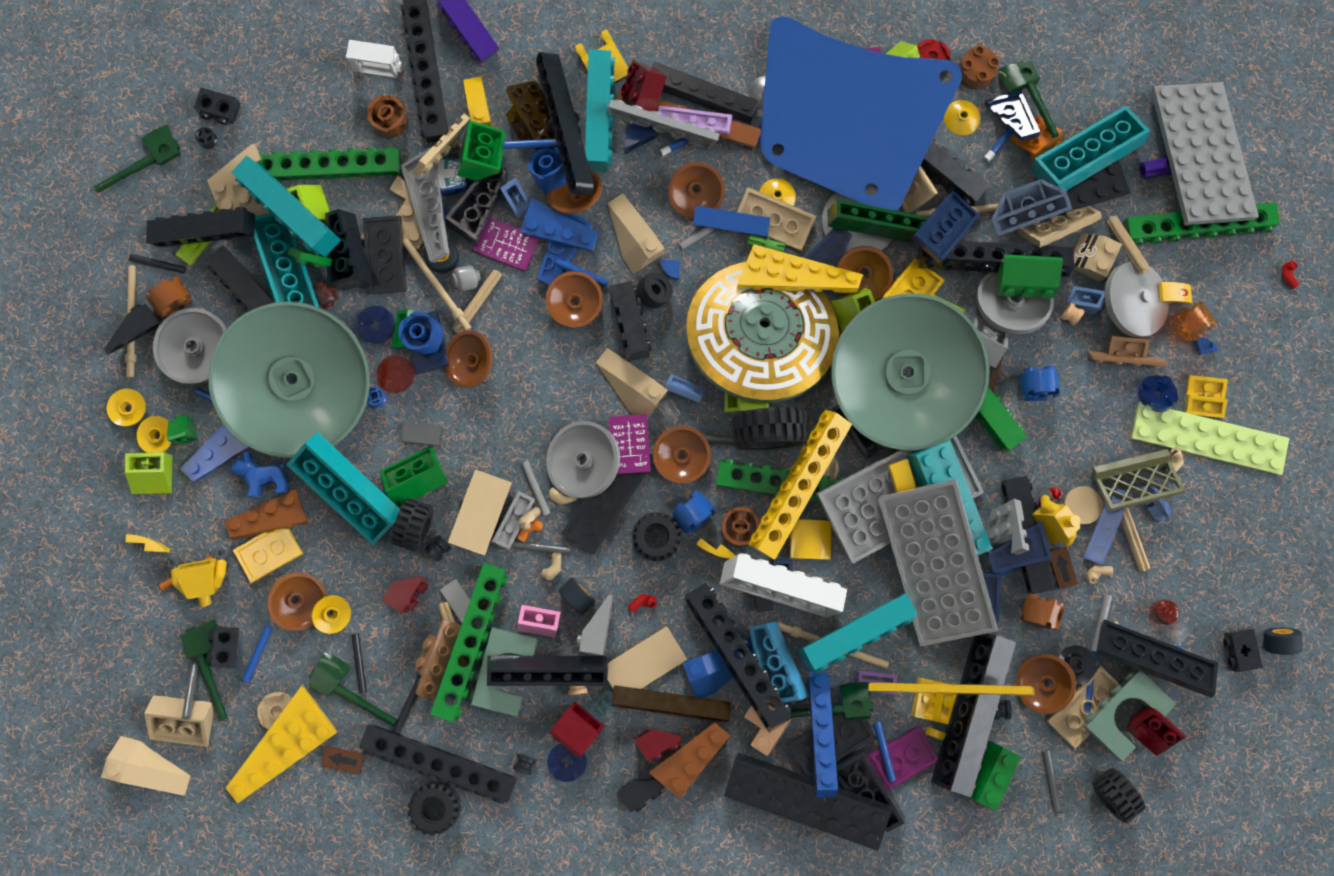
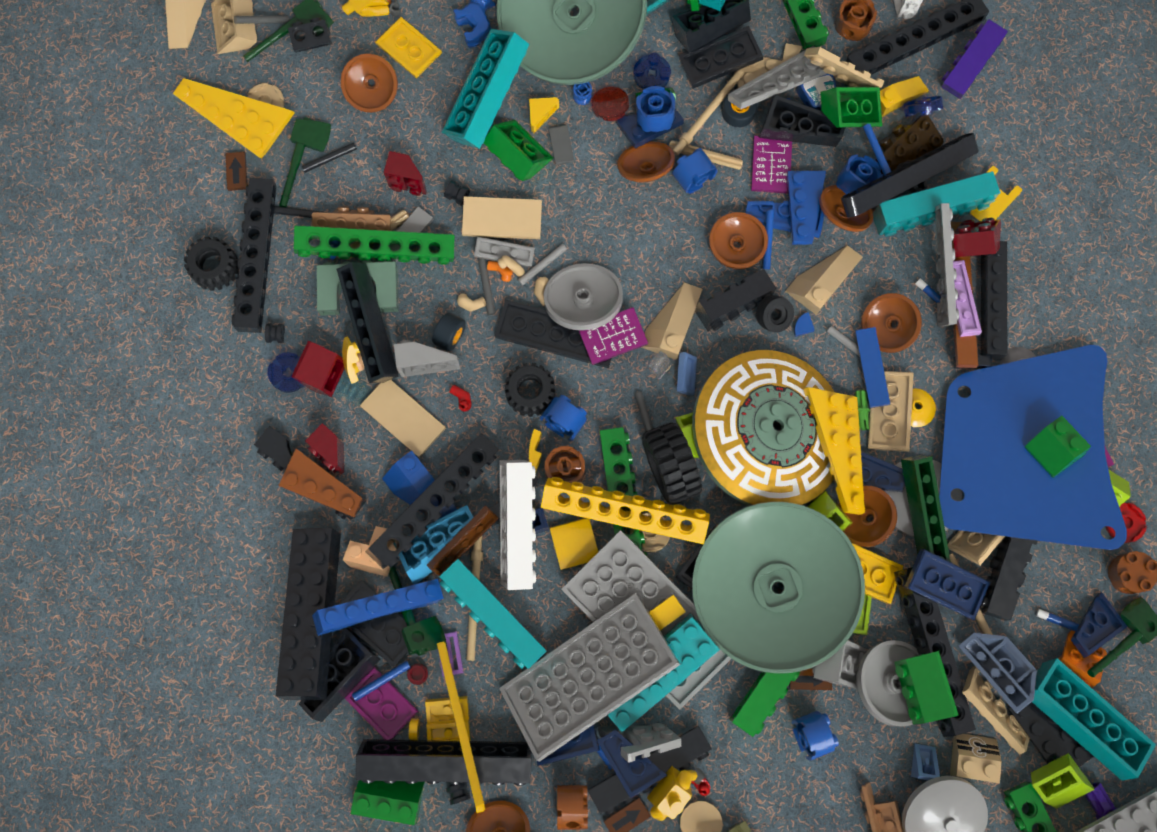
camera: 75 degrees right, 5 degrees down
dark orange wing [224,489,309,540] -> none
blue bar [242,625,273,683] -> none
clear red head [312,281,338,310] -> none
yellow dish [312,595,351,634] -> none
black tyre [391,498,433,552] -> none
light grey head [451,265,481,292] -> none
medium blue slope [500,178,530,218] -> none
bright pink brick [517,605,560,638] -> none
dark brown tile [612,685,730,723] -> none
dark blue slope [623,122,658,154] -> none
dark orange dish [653,426,711,484] -> none
yellow dish [944,100,981,136] -> none
light nougat wheel [1061,302,1085,326] -> none
tan axle [1107,215,1150,275] -> none
none -> yellow slope [342,336,360,384]
none -> dark red plate [407,664,428,685]
none -> reddish brown tile [427,505,499,576]
none -> yellow slope [529,97,559,133]
none -> blue brick [671,148,718,194]
none -> clear blue plate [904,96,943,117]
none -> green slope [1025,416,1091,478]
none -> lime slope [1031,753,1094,809]

